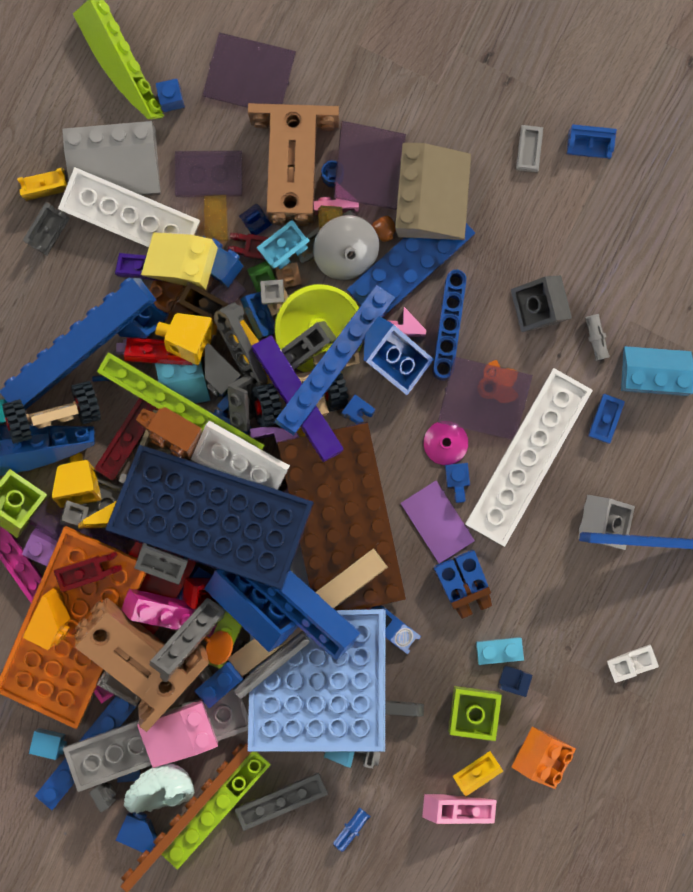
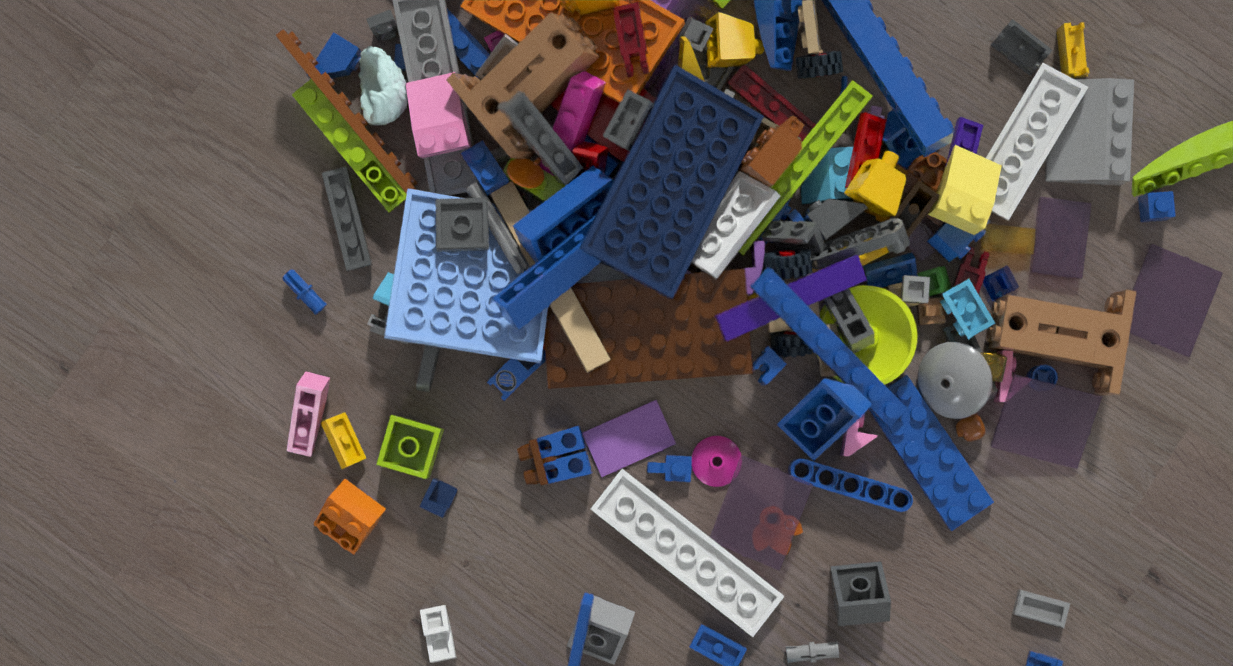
camera: 100 degrees right, 0 degrees up
dark tan slope [395,143,471,240] -> none
medium azure plate [476,637,524,665] -> none
none -> dark grey tile [435,198,489,252]

